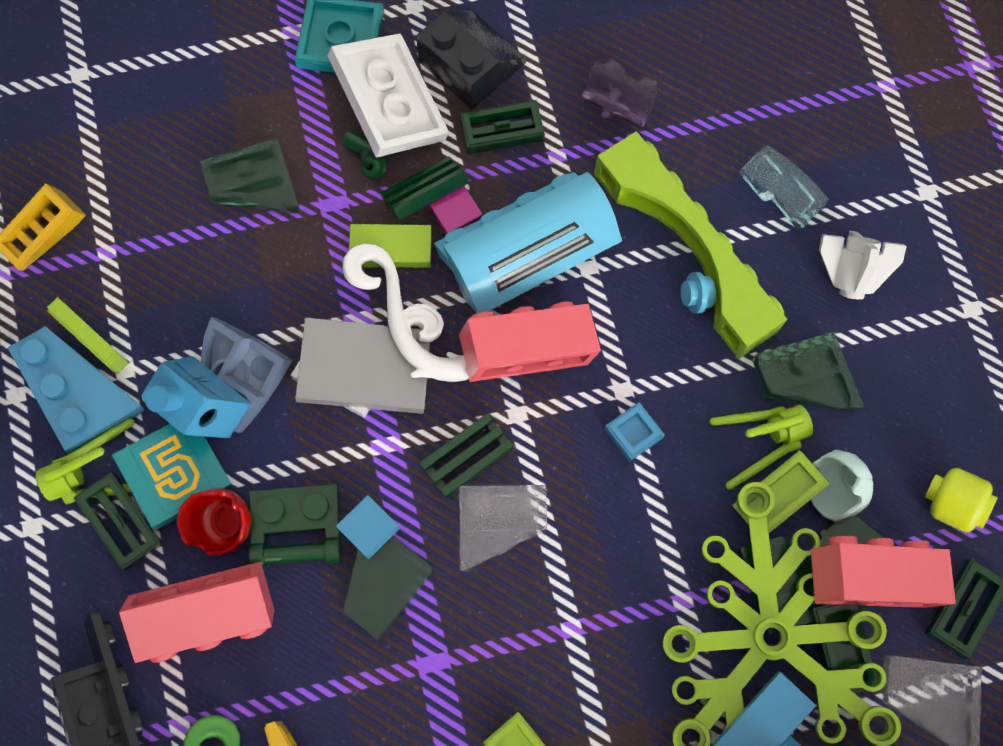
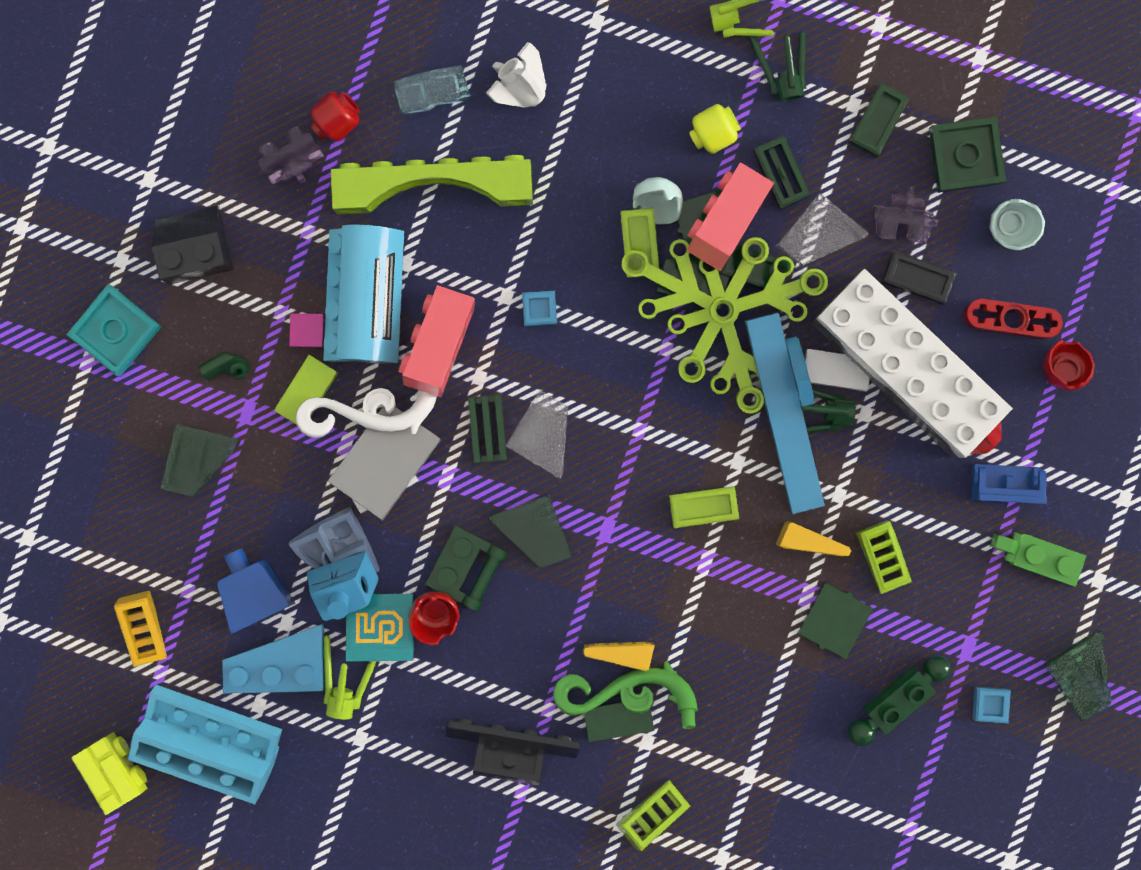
camera: 55 degrees left, 15 degrees up
lime tile [47,297,129,373] -> none
dark green tile [73,472,163,570] -> none
coral brick [119,562,275,663] -> none
white plate [327,33,449,157] -> none
dark azure tile [336,495,400,560] -> none
dark green tile [380,156,469,220] -> none
dark green tile [460,100,545,154] -> none
medium azure plate [681,272,716,314] -> none
lime plant [709,405,813,490] -> none
clear green wing [752,332,864,412] -> none
none -> blue torso [217,548,296,634]
none -> red head [311,92,360,142]

